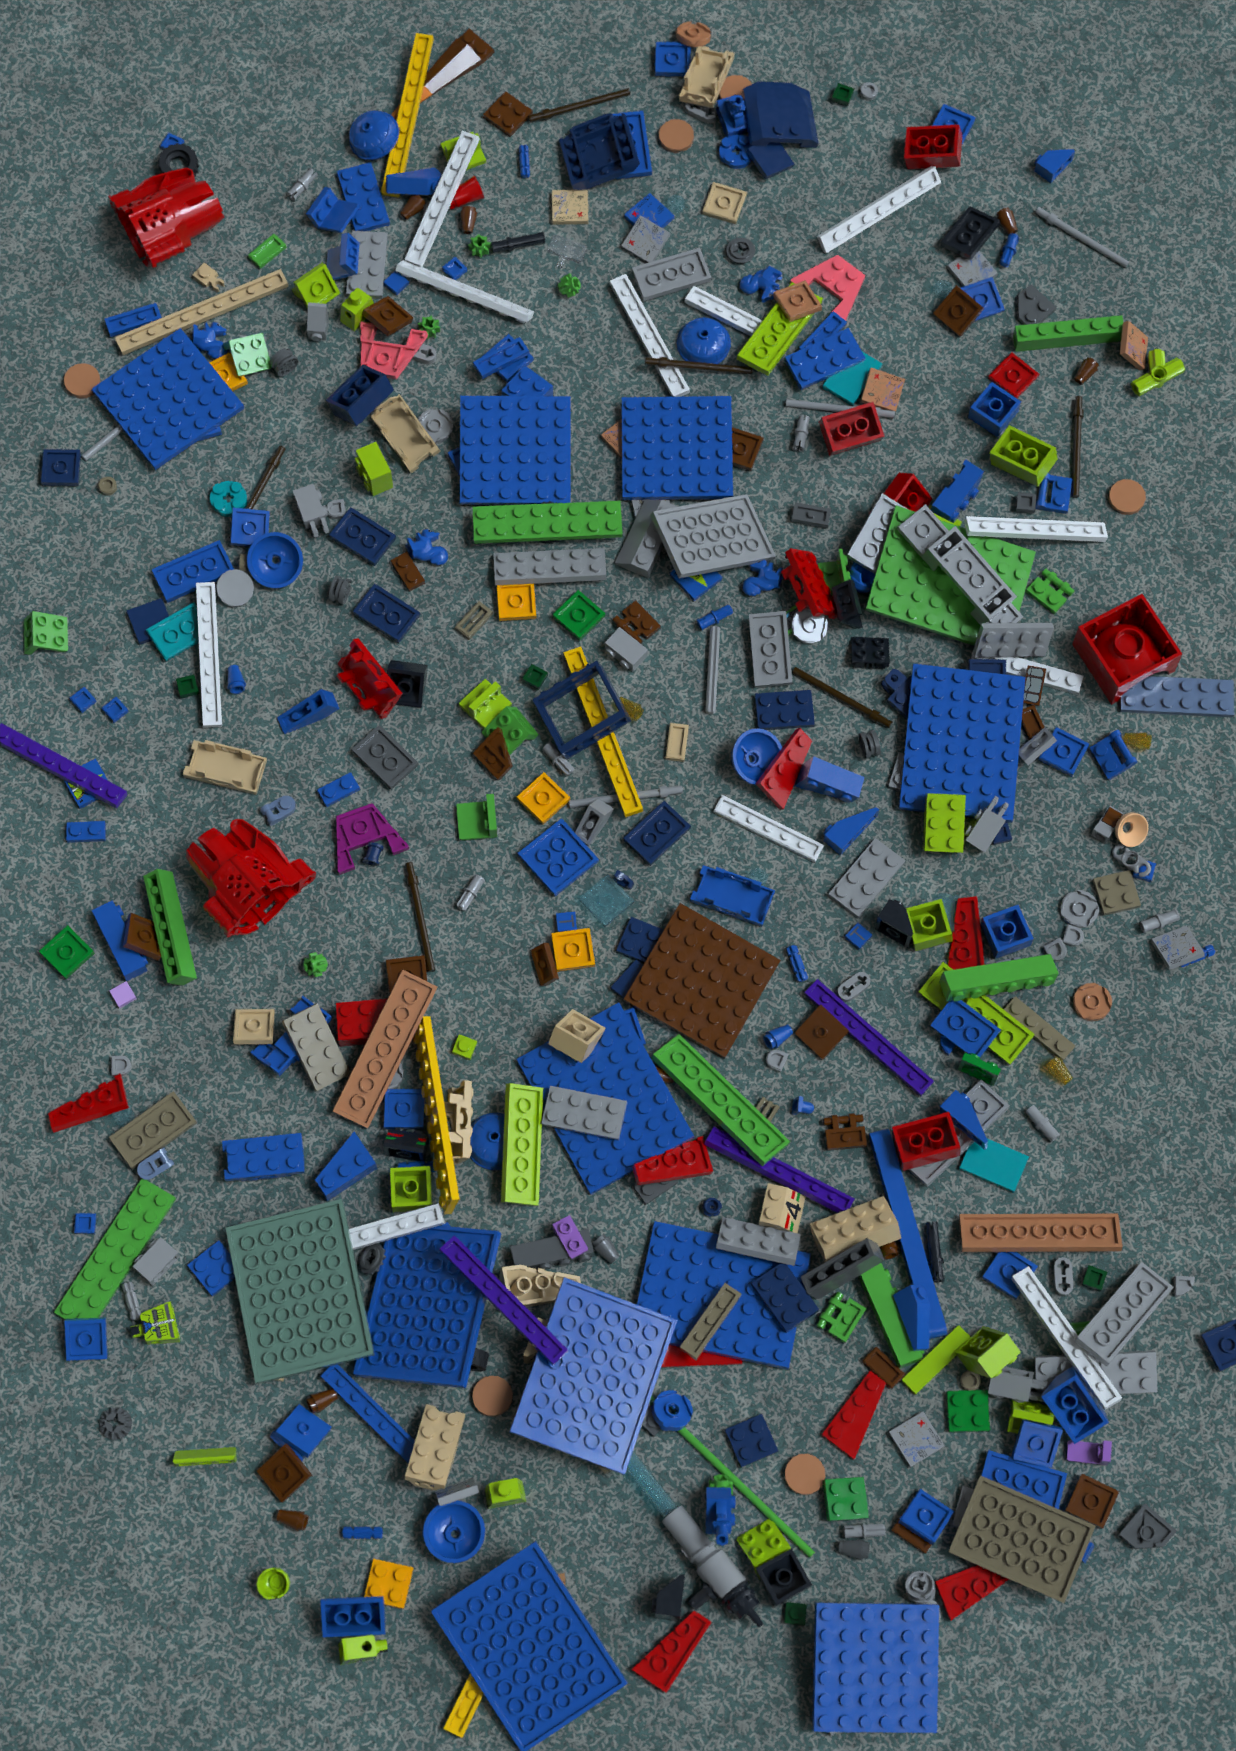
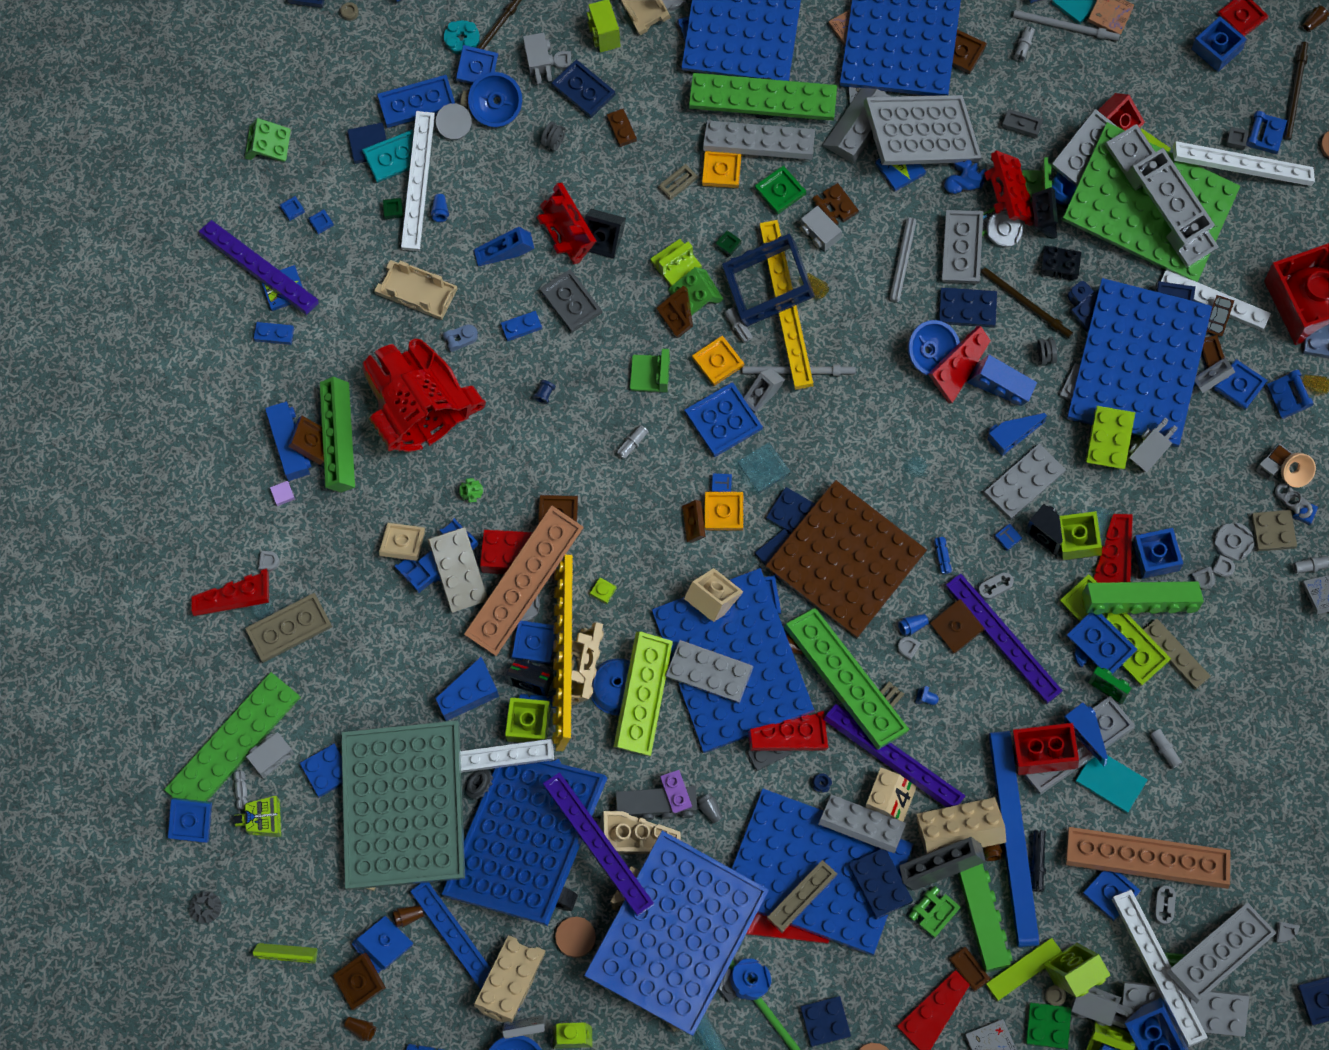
camera: 15 degrees right, 0 degrees up
green plate [39,925,95,979] -> none
blue tile [74,1213,96,1234] -> none
sand blue plate [137,1147,174,1180] -> none
blue piece [222,1133,305,1181] -> none
magenta wing [336,803,409,875] -> none
dark blue plate [353,583,420,643] -> none
blue animal [405,529,448,565] -> none
dark brown bar [405,862,435,972] -> none
dark blue tile [614,870,634,890] -> none
dark blue plate [623,801,691,866] -> none
tan tile [666,723,689,762] -> none
blue piece [690,865,775,927] -> none
blue axle [696,605,733,630] -> none
white tile [713,795,824,863] -> none
red brick [819,402,885,456] -> none
reddish brown plate [823,1113,867,1151] -> none
blue slope [893,1285,930,1351] -> none
blue wedge [930,460,984,523] -> none
light grey plate [973,623,1054,657] -> none
lime brick [989,425,1058,487] -> none
dark blue tile [993,822,1012,845] -> none
bright green plate [1026,568,1075,615] -> none
clear yellow cone [1045,1056,1073,1085] -> none
nougat tile [1073,983,1112,1021] -> none
dark green plate [1082,1265,1108,1292] -> none

